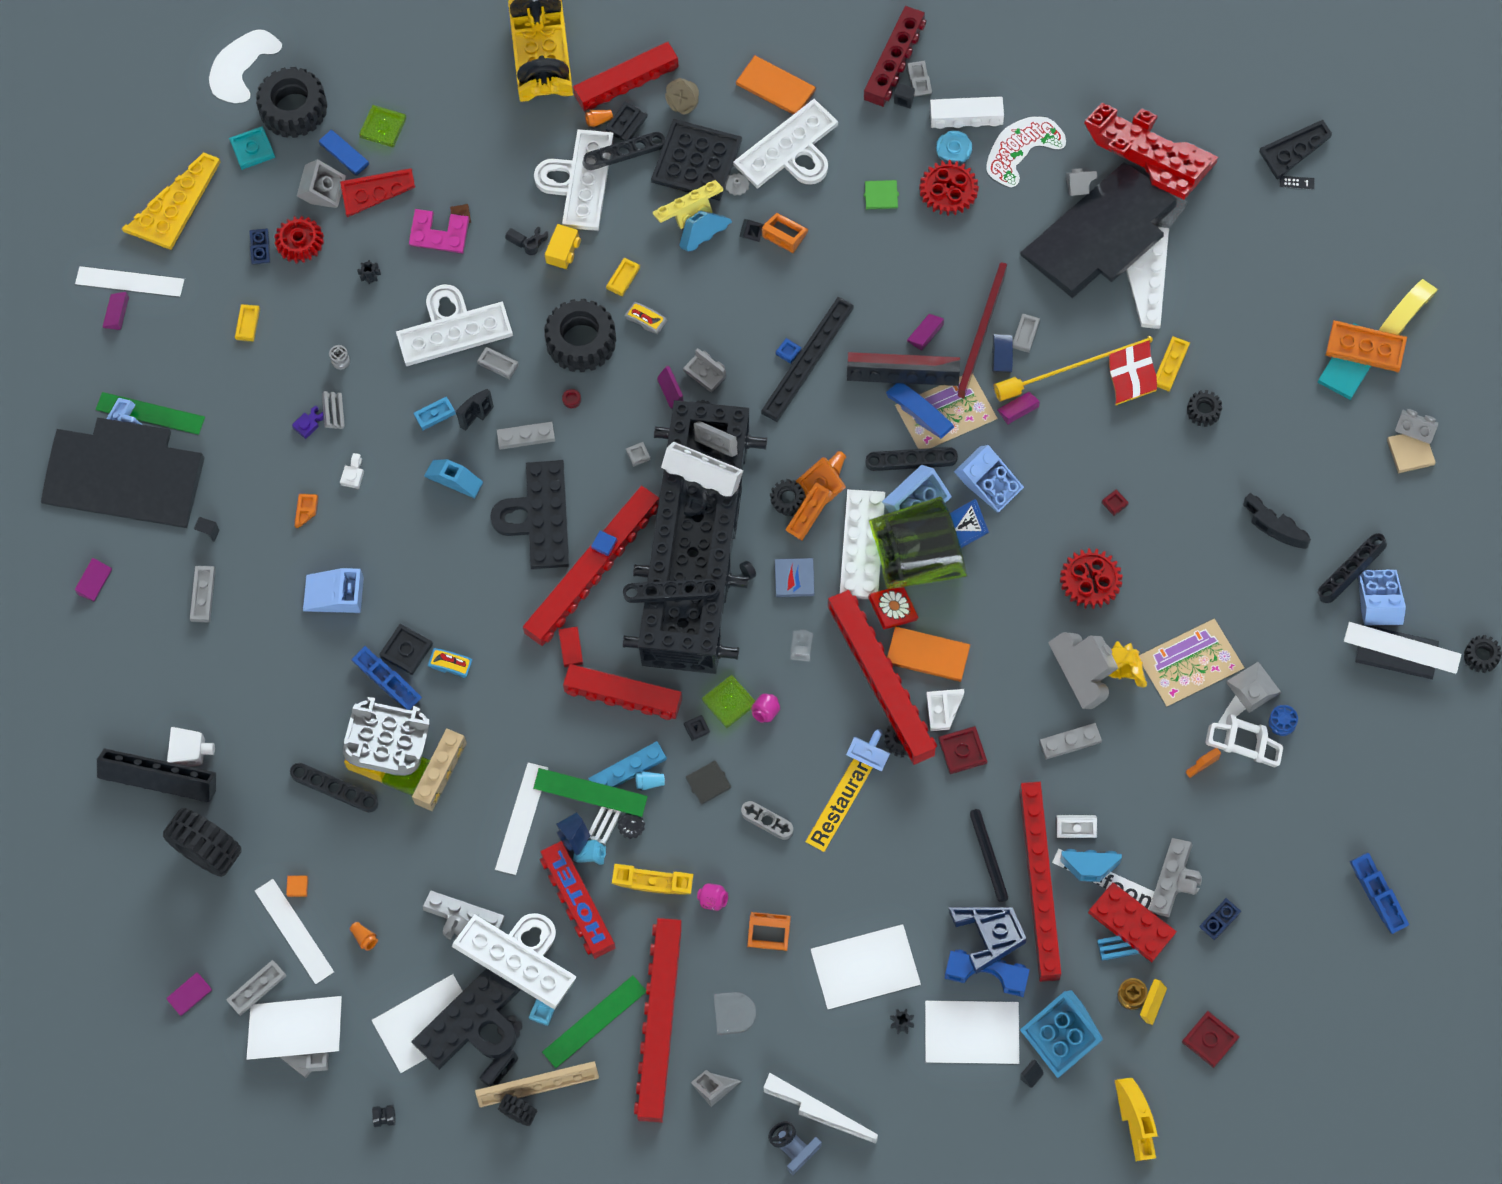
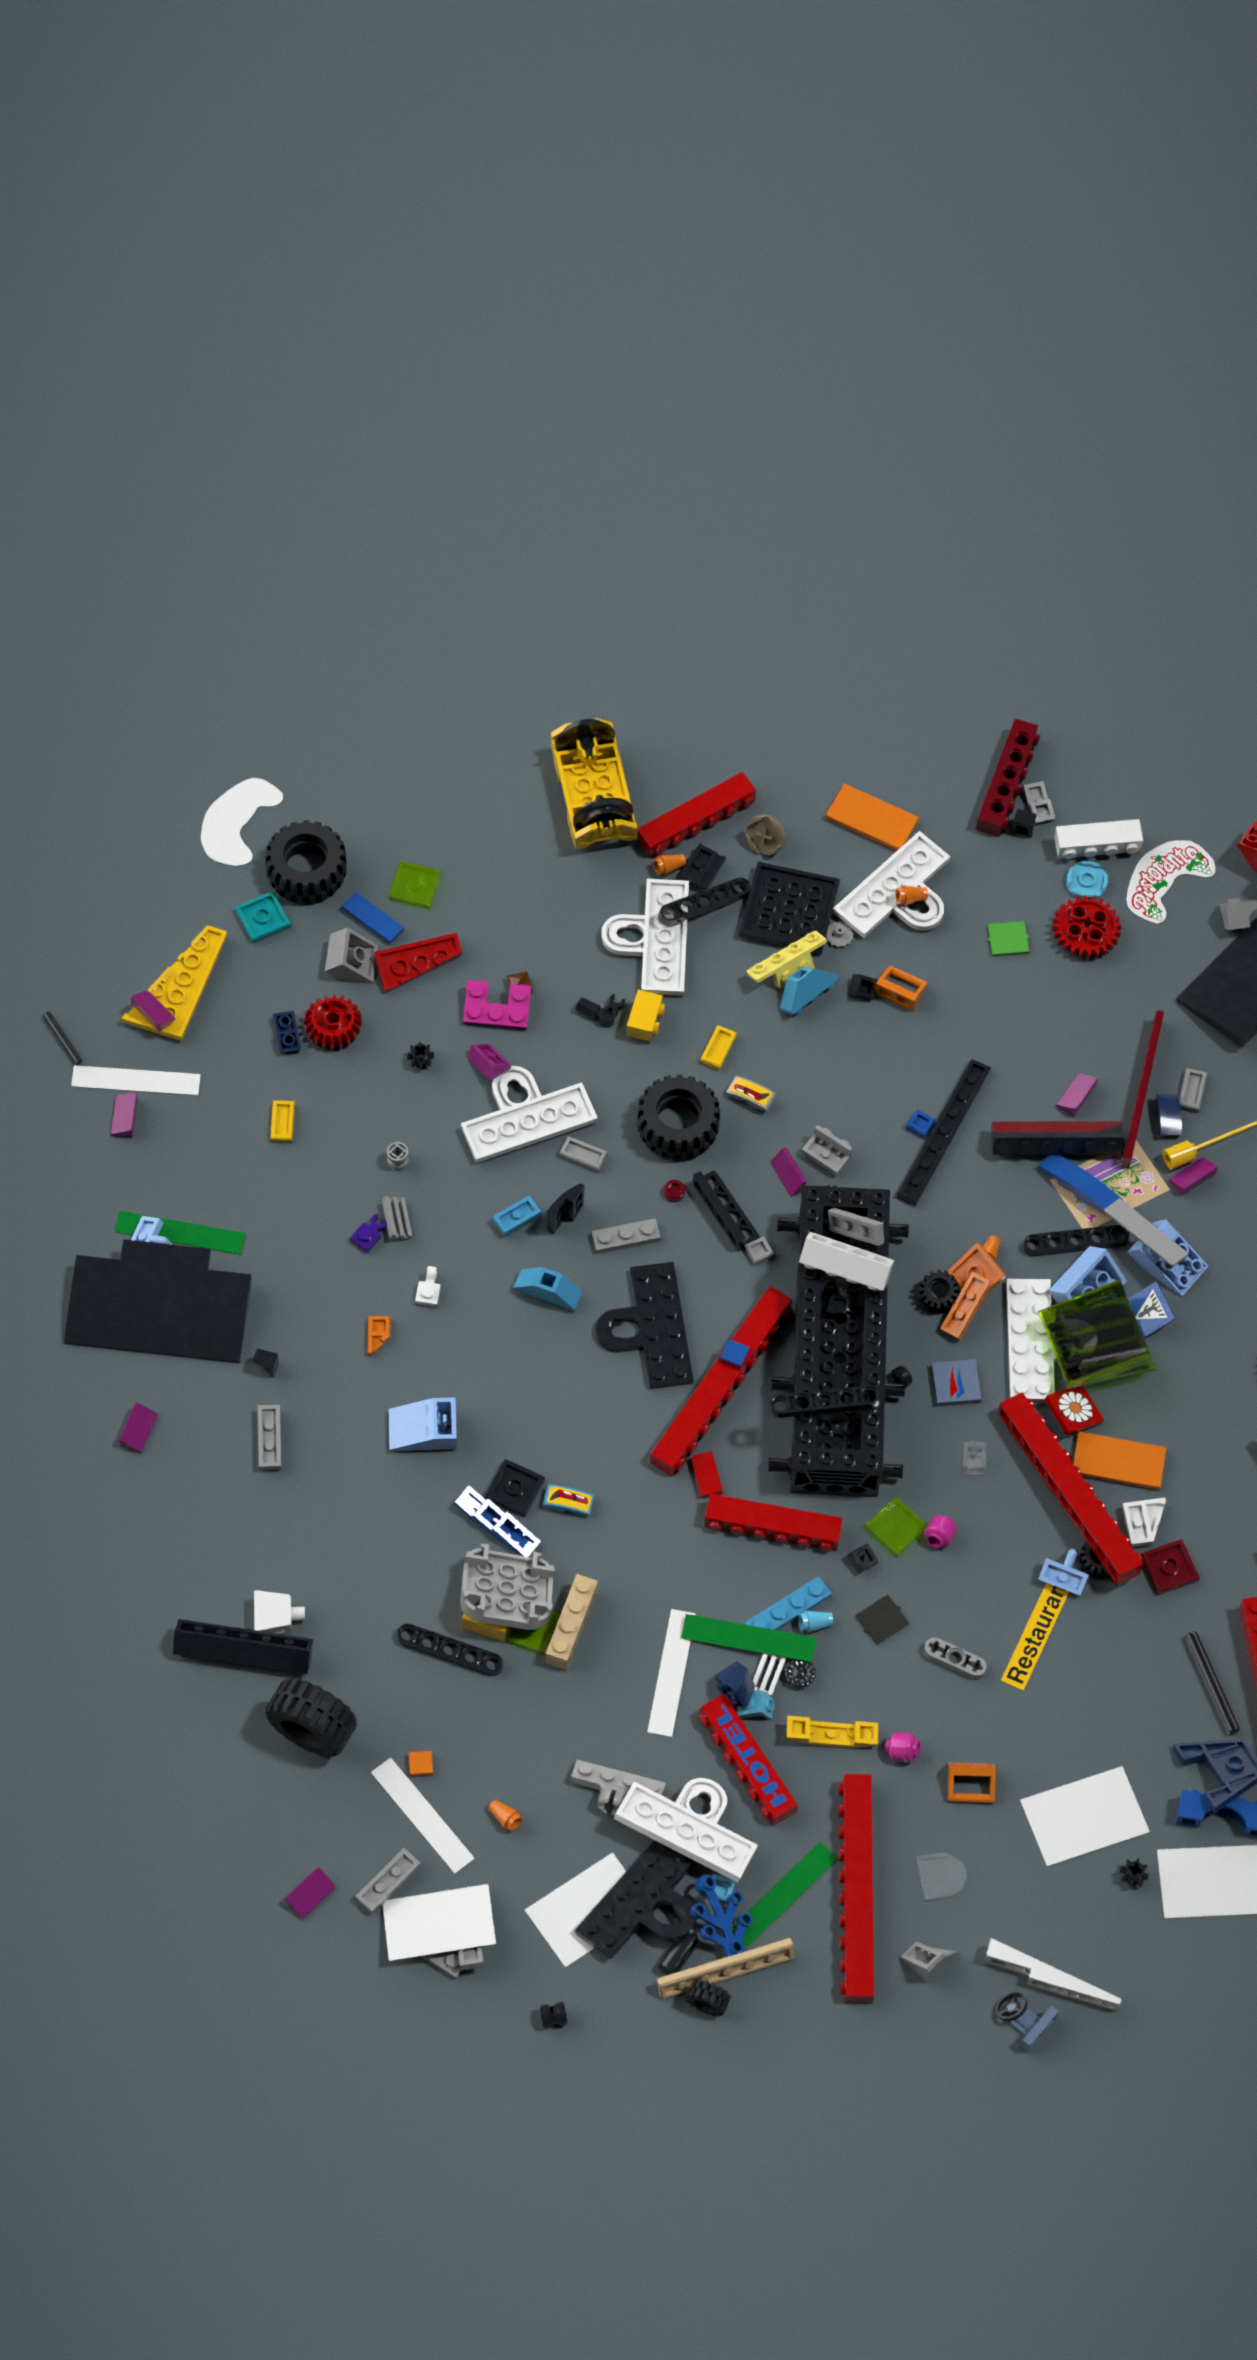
camera: 10 degrees left, 5 degrees down
none -> black bar [43,1011,83,1065]
none -> magenta slope [131,990,176,1032]
none -> magenta slope [468,1043,511,1080]
none -> blue plant [690,1875,753,1957]
none -> black fence [692,1170,760,1252]
none -> orange cone [895,885,928,906]
none -> light grey piece [1104,1198,1189,1267]

